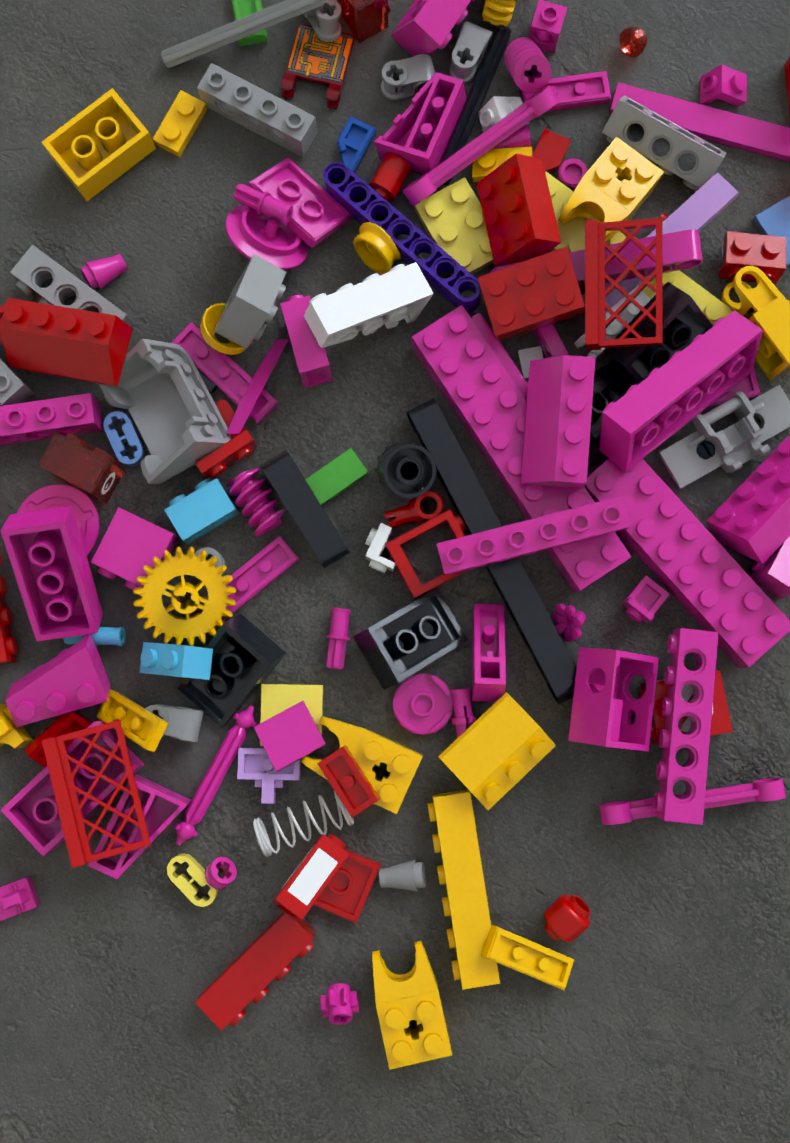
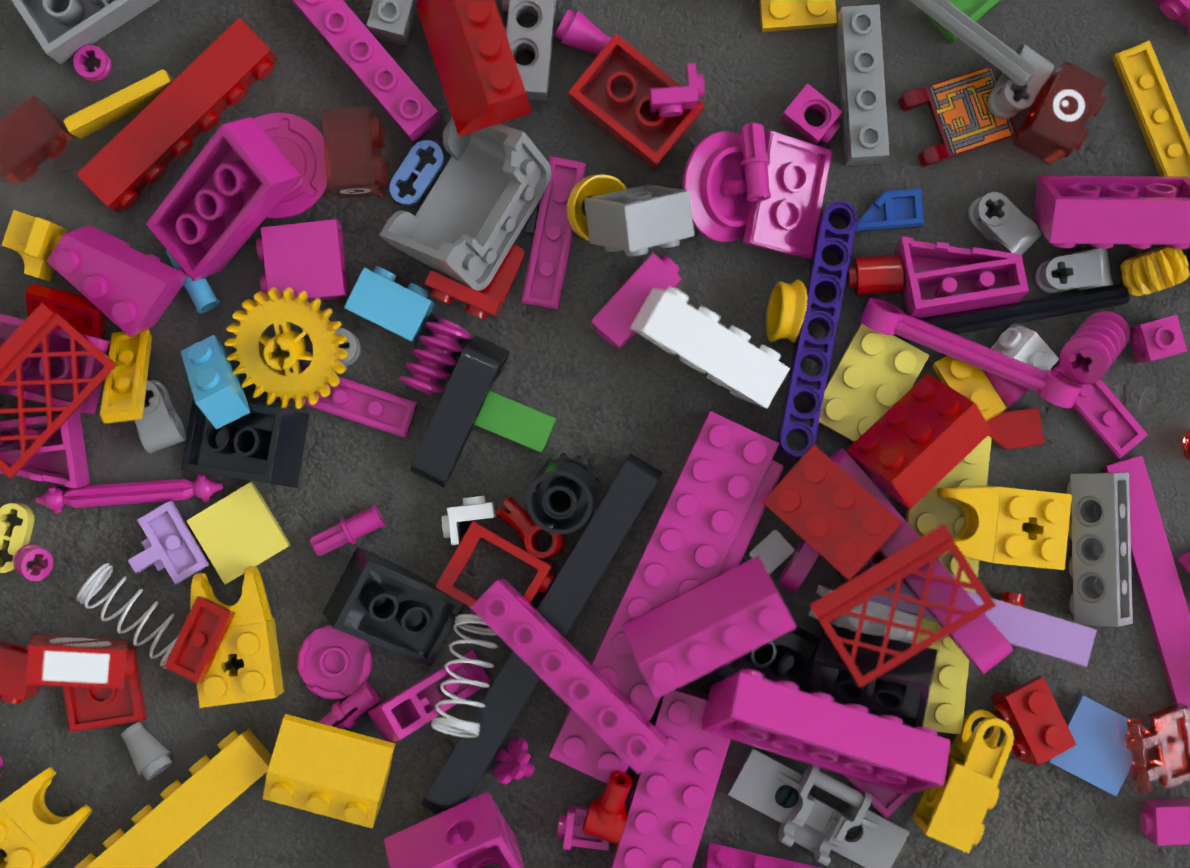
camera: 60 degrees right, 5 degrees up
dark pink sticker [226,339,289,434] -> none
dark pink piece [254,701,326,772] -> none
dark pink tile [557,158,588,191] -> none
none -> white piece [431,614,498,738]
none -> red brick [568,34,705,172]
none -> red pin [582,771,632,845]
none -> dark pink bracket [649,63,705,117]
none -> dark pink brick [780,83,842,145]

